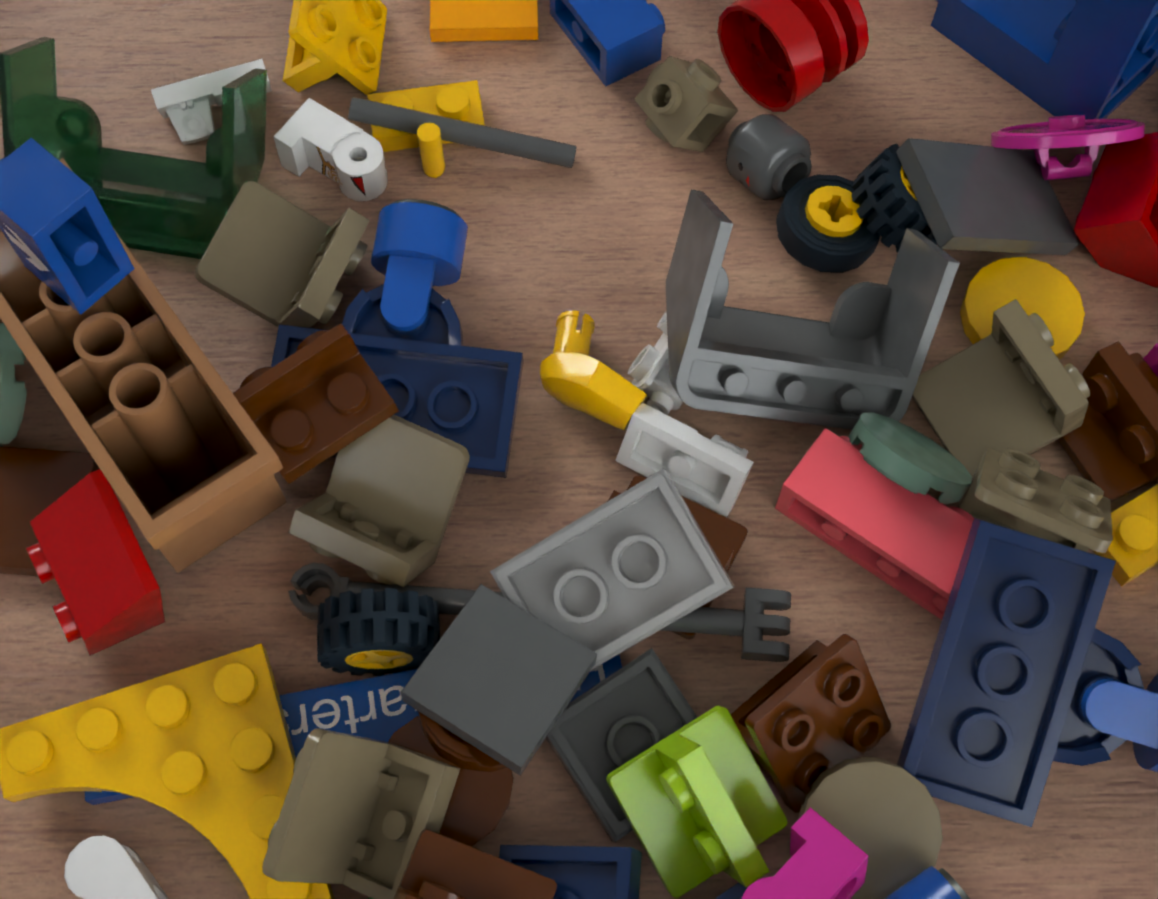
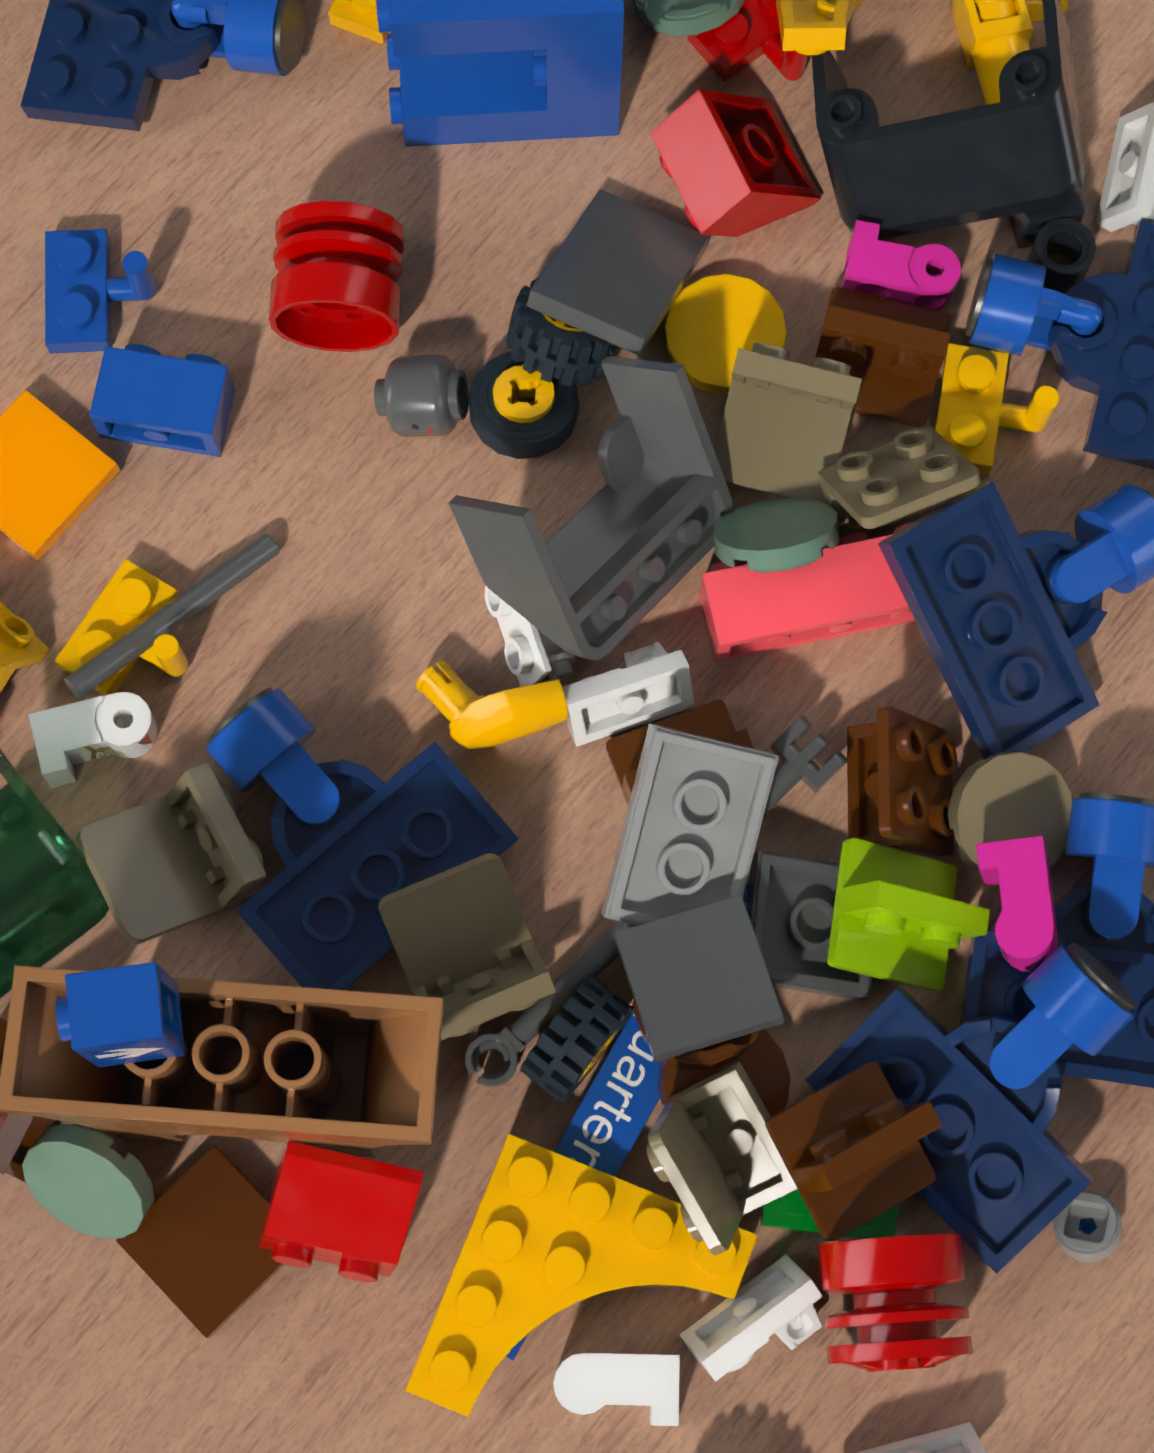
camera: 50 degrees left, 10 degrees up
reddish brown bracket [233,324,399,484] -> none
dark tan brick [634,56,738,152] -> none
dark pink shield [991,115,1145,180] -> none

